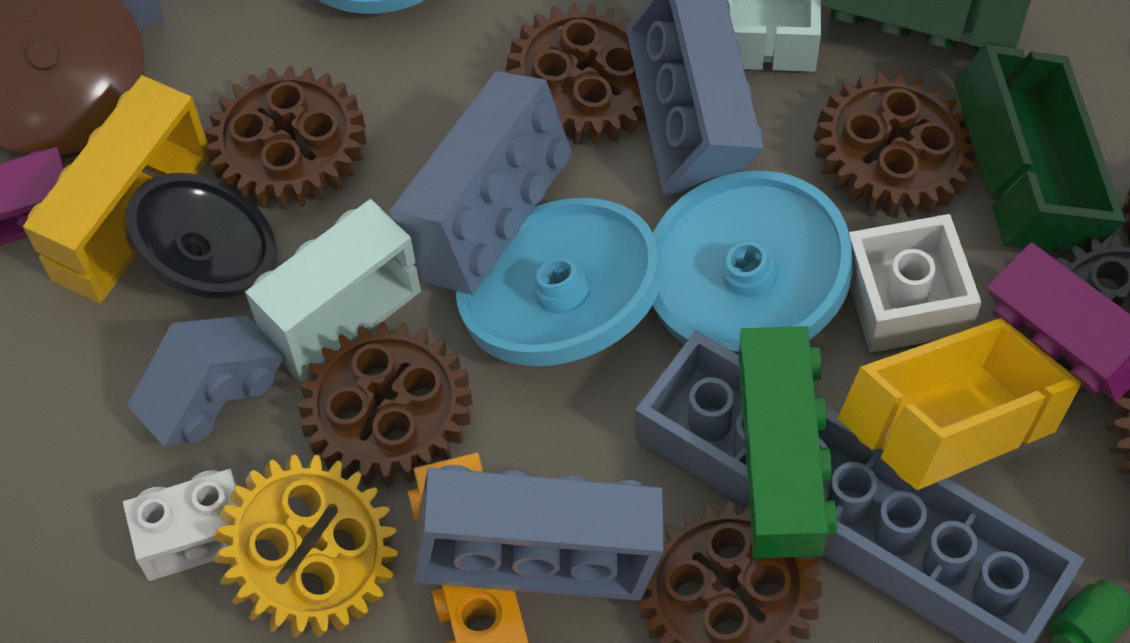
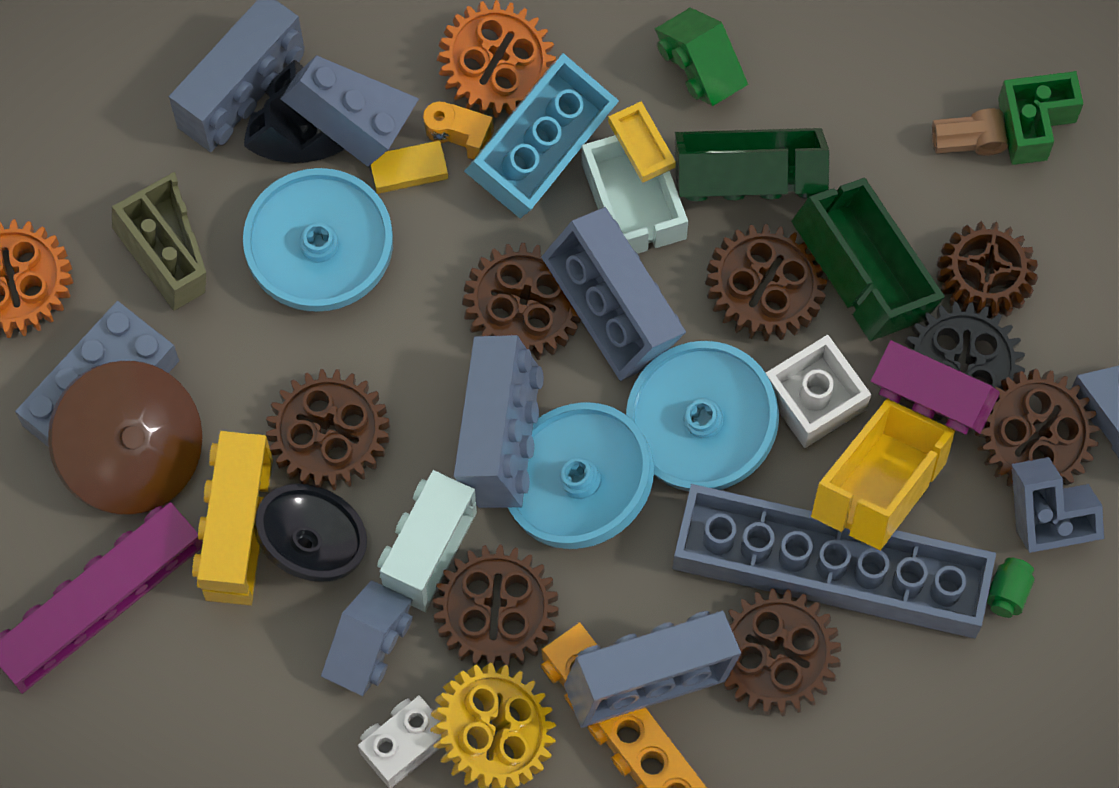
camera: 25 degrees left, 10 degrees up
green brick [738,326,837,558] -> none

